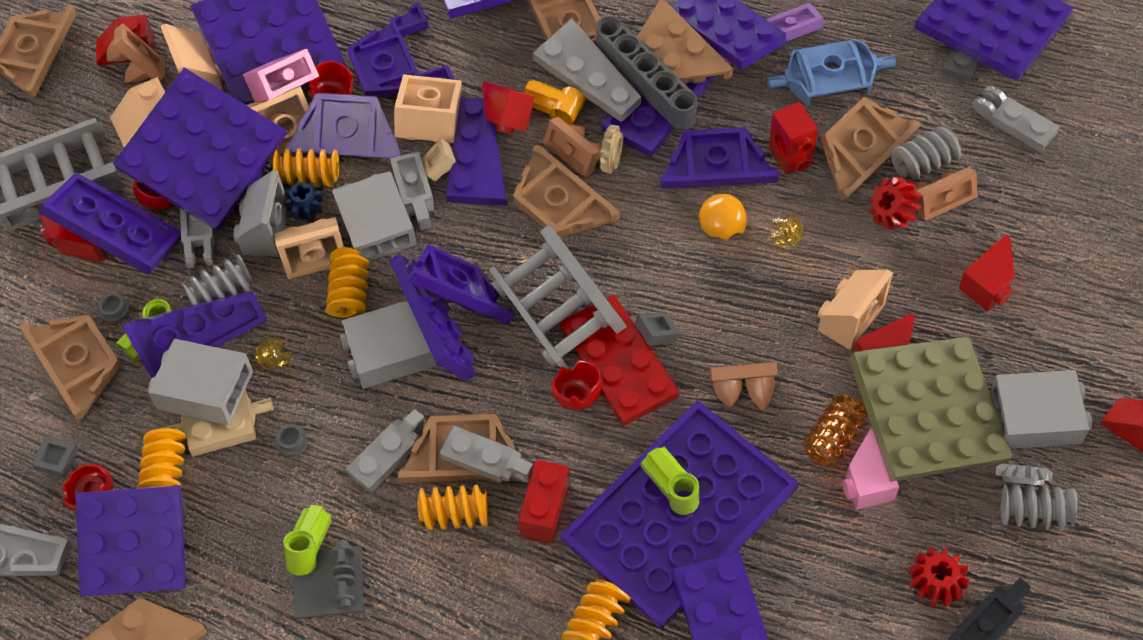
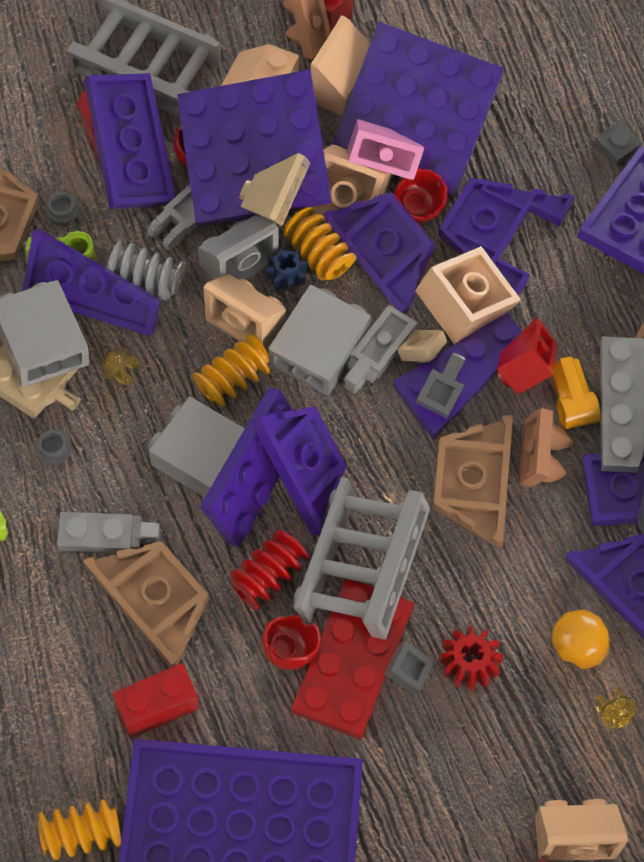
camera: 45 degrees right, 5 degrees up
light orange piece [418,485,488,530] -> none
light grey hinge [439,426,533,483] -> none
tan gear [600,125,623,174] -> none
lime piece [641,447,699,515] -> none
nougat tile [708,362,778,410] -> none
none -> red piece [230,530,310,611]
none -> tan slope [239,153,310,226]
none -> dark grey plate [415,352,466,419]
none -> red gear [439,625,503,692]

